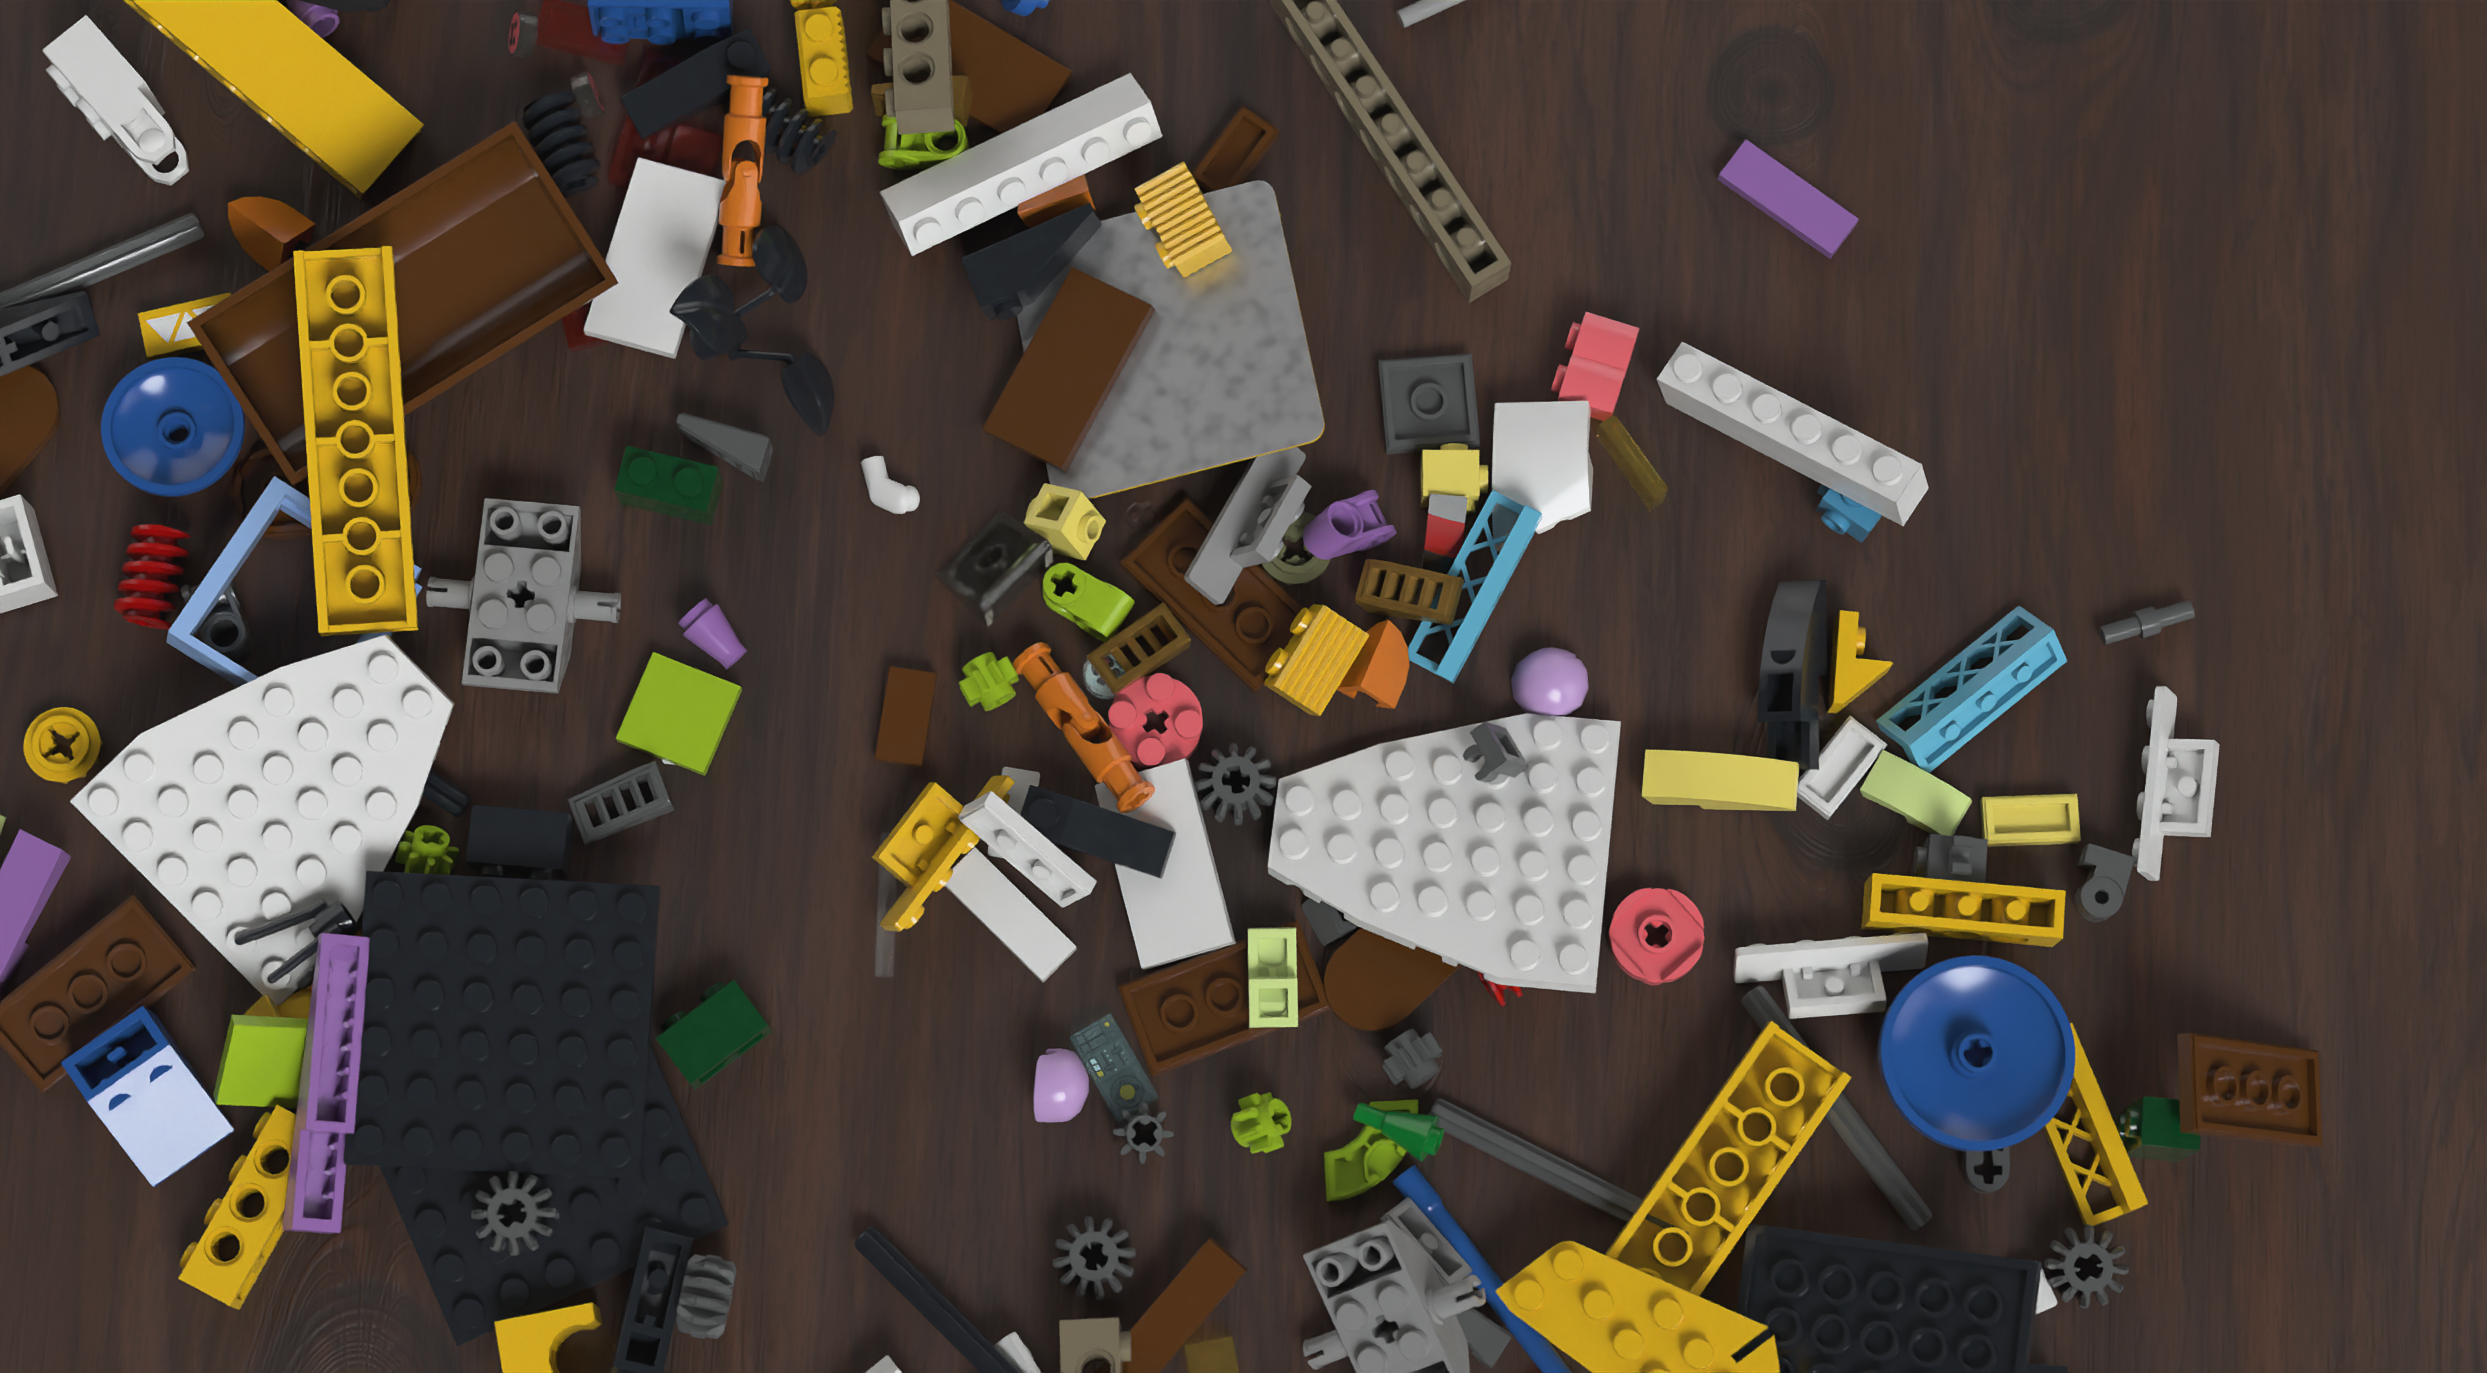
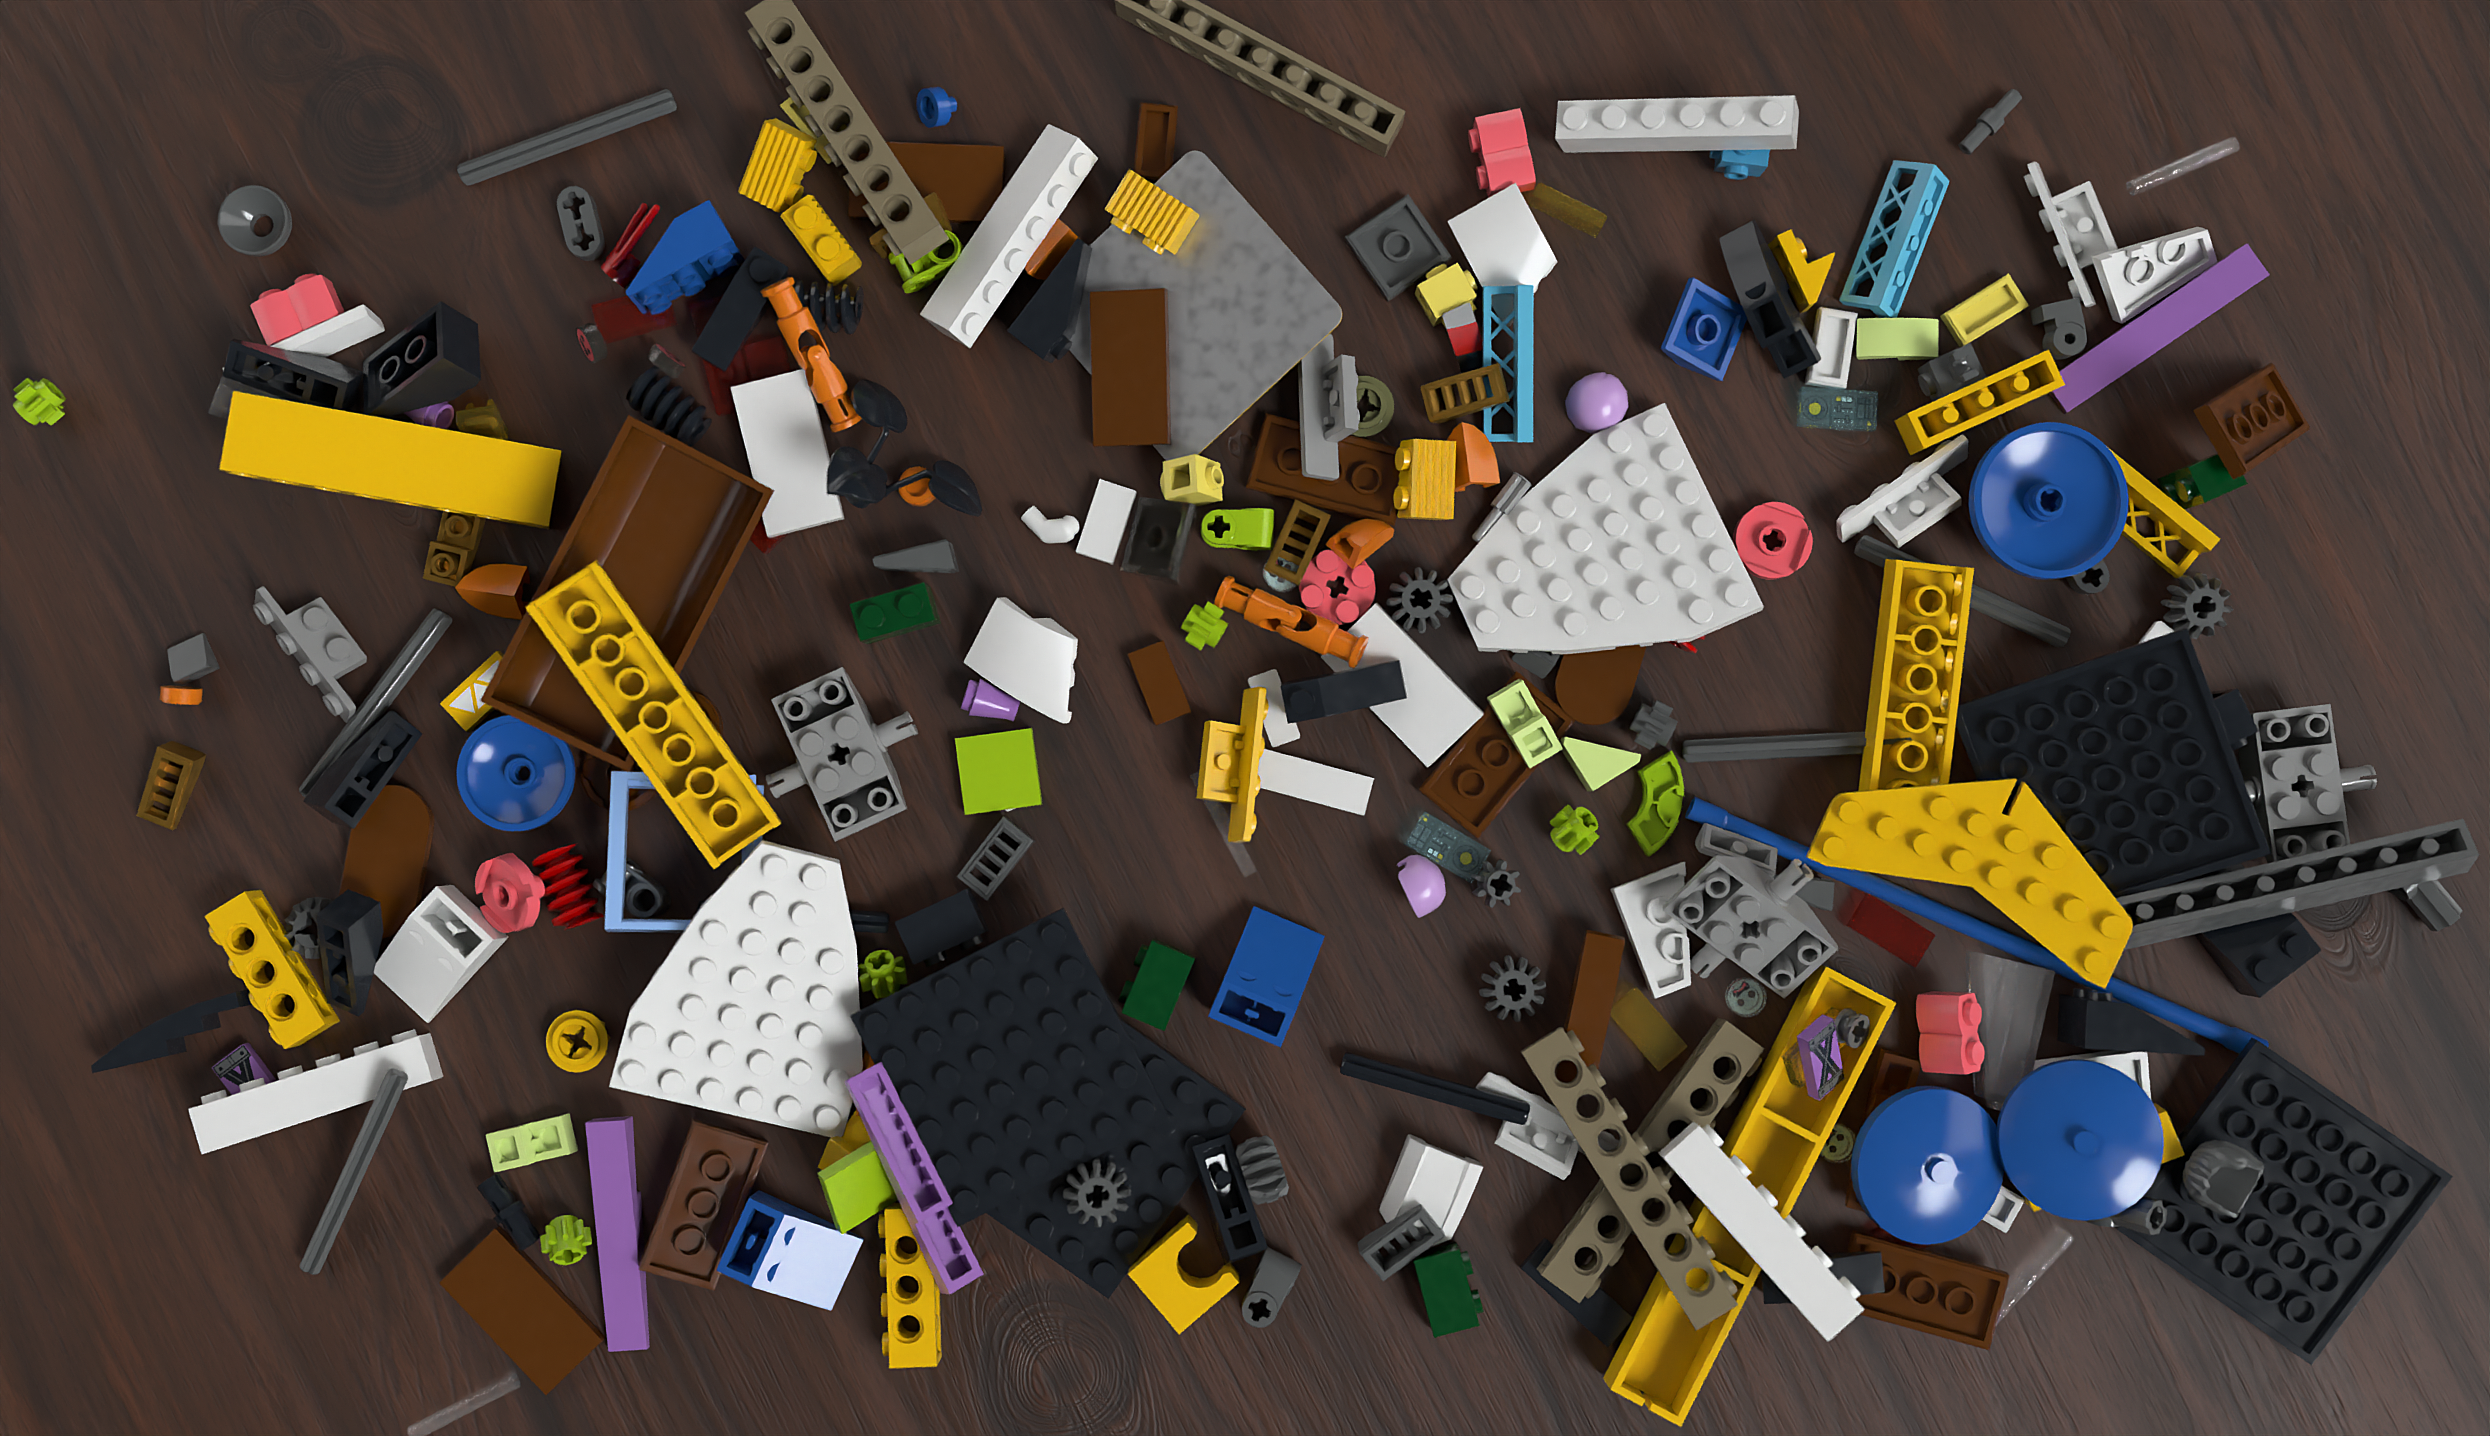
camera: 25 degrees left, 10 degrees up
white brick [42,15,189,185] -> none
black plant [235,899,361,990] -> none
white tile [958,791,1097,908] -> none
medium lavender piece [1303,490,1397,560] -> none
green cone [1353,1102,1444,1162] -> none
dark grey tile [1463,721,1529,783] -> none
light yellow slope [1642,750,1799,811] -> none
none -> light grey bracket [253,586,367,723]
none -> pearl gold slope [423,511,486,587]
none -> clear yellow tile [456,399,508,441]
none -> coral plate [475,853,545,933]
none -> orange tile [898,467,935,506]
none -> white slope [964,597,1078,724]
none -> white tile [1076,479,1137,565]
none -> blue slope [1208,906,1325,1047]
none -> orange brick [1325,519,1394,569]
none -> light grey axle [1472,472,1532,543]
none -> yellowish green slope [1559,737,1641,792]
none -> white wing [1611,862,1691,999]
none -> blue slope [1660,277,1747,381]
none -> clear light blue tile [1796,387,1878,432]
none -> medium lavender slope [2049,244,2270,414]
none -> white wing [2091,227,2218,324]
none -> clear bar [2126,137,2239,196]

